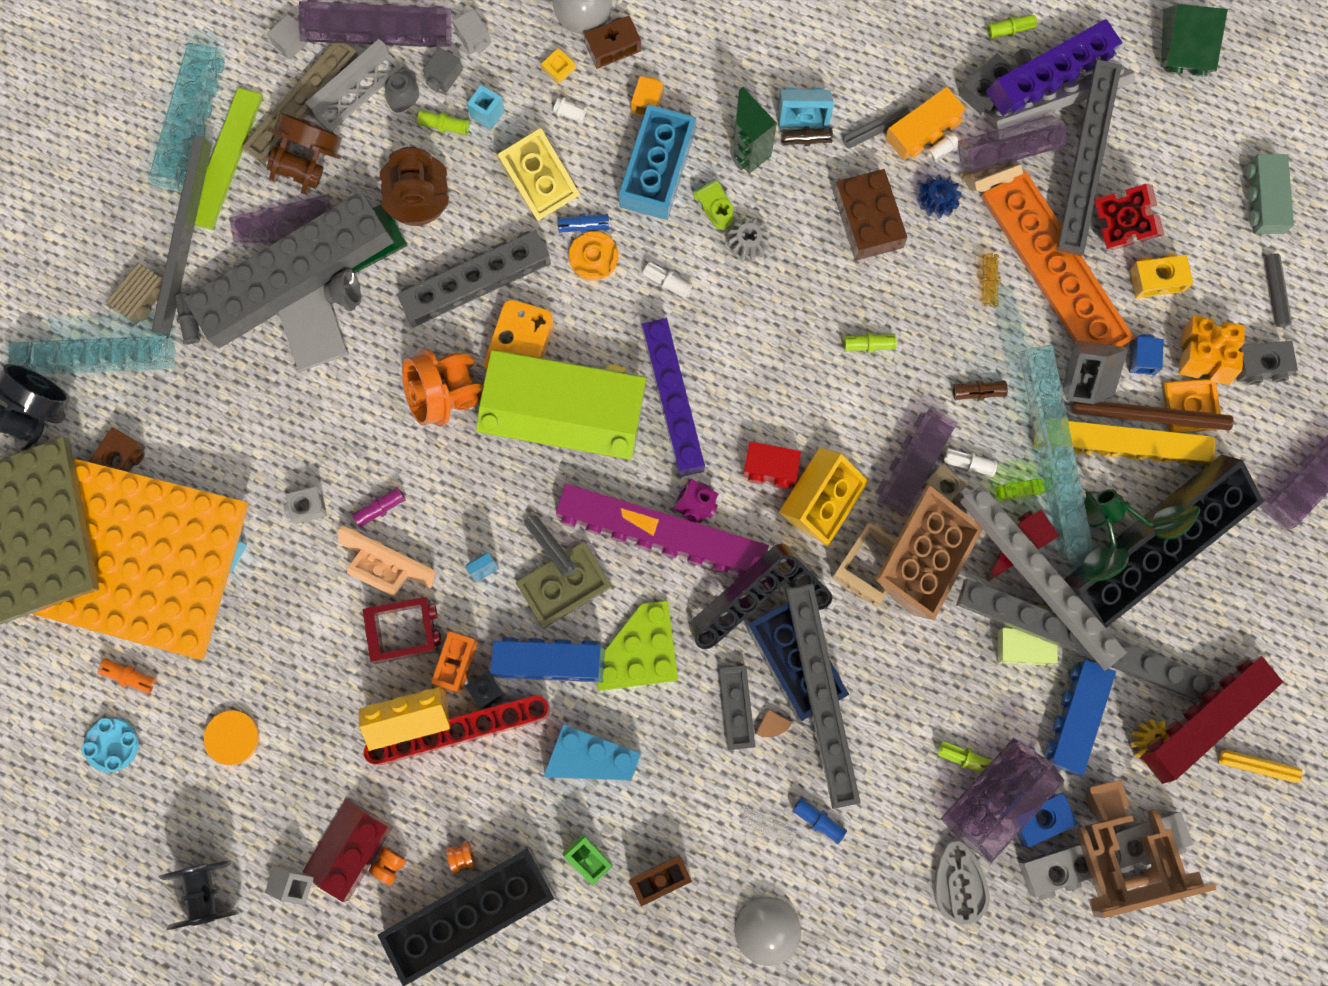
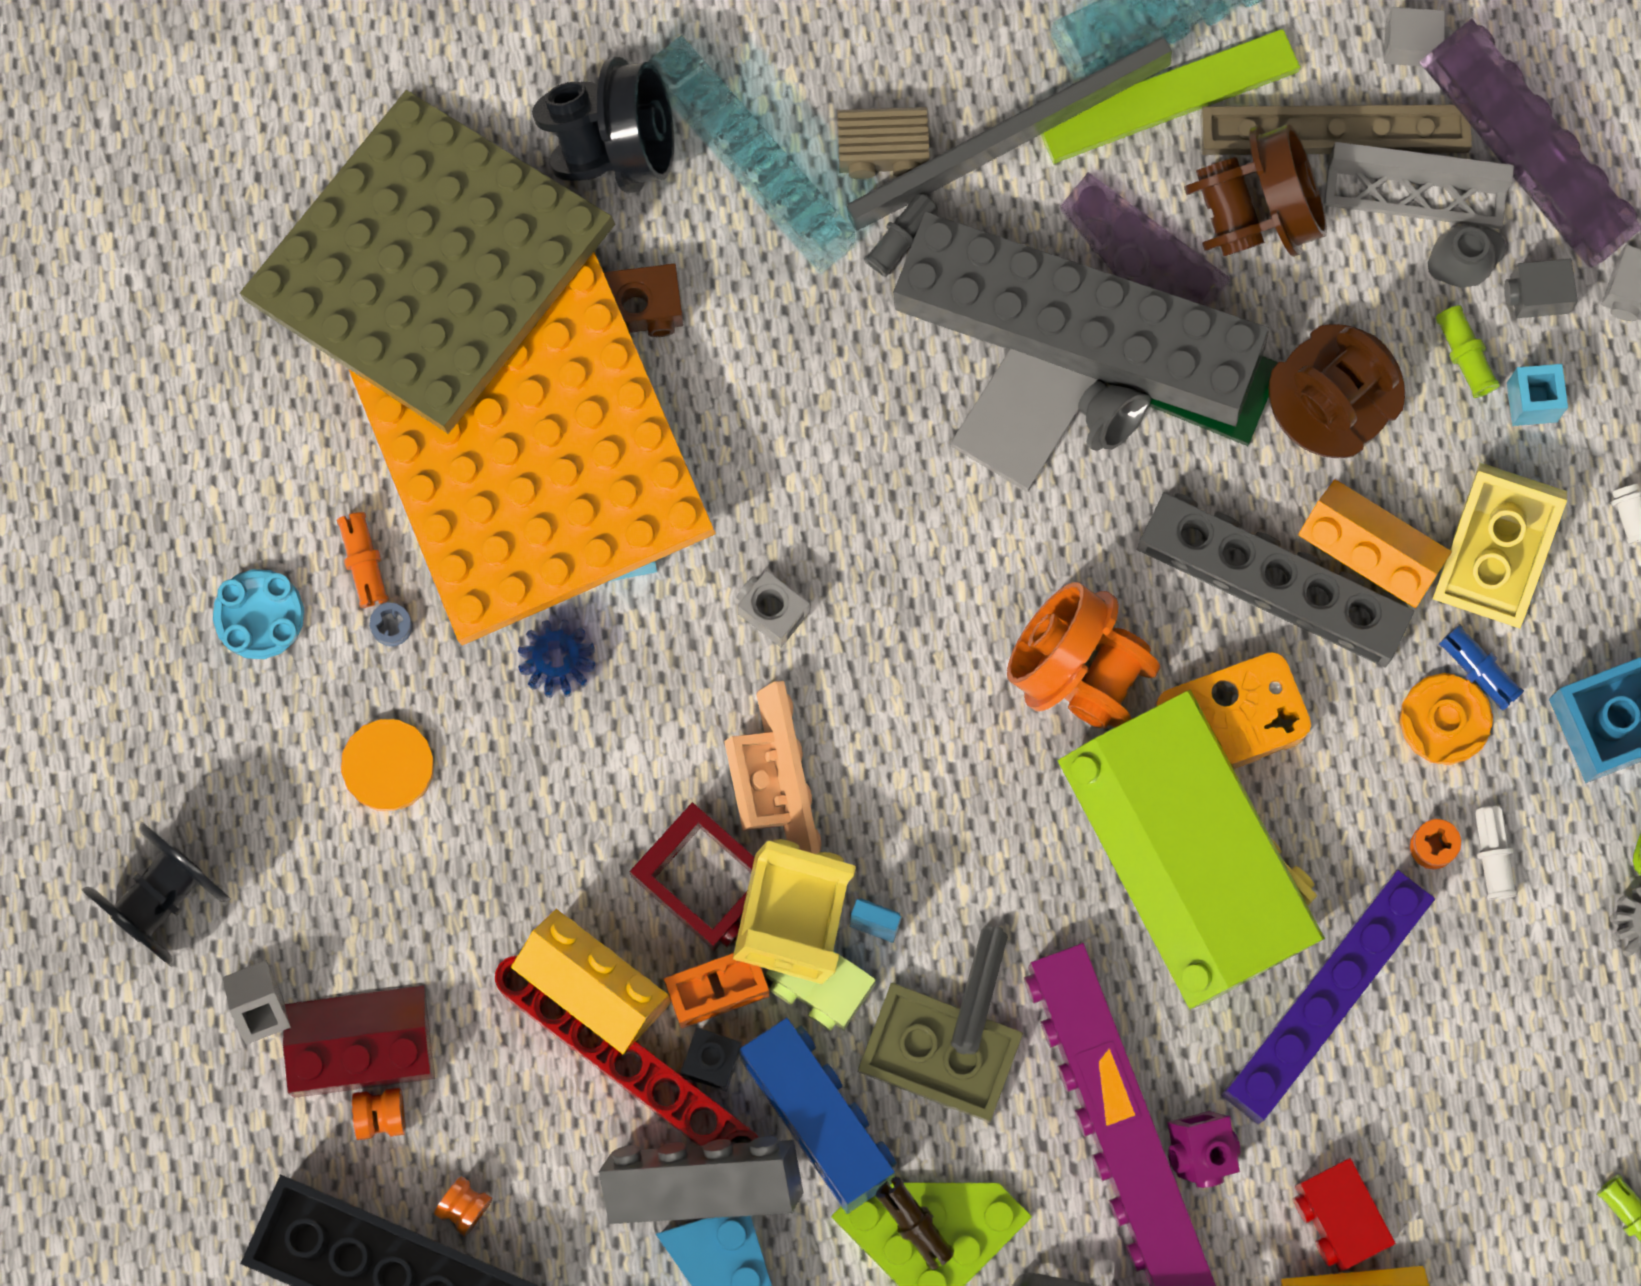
camera: 50 degrees right, 0 degrees up
magenta pin [352,487,406,528] -> none
none -> sand blue bush [369,602,412,647]
none -> clear blue gear [518,620,596,698]
none -> dark grey brick [598,1136,804,1224]
none -> light yellow panel [733,839,856,984]
none -> yellowish green brick [766,951,876,1031]
none -> dark brown pin [875,1177,954,1269]
none -> light orange brick [1298,479,1452,609]
none -> orange wheel [1410,819,1461,870]

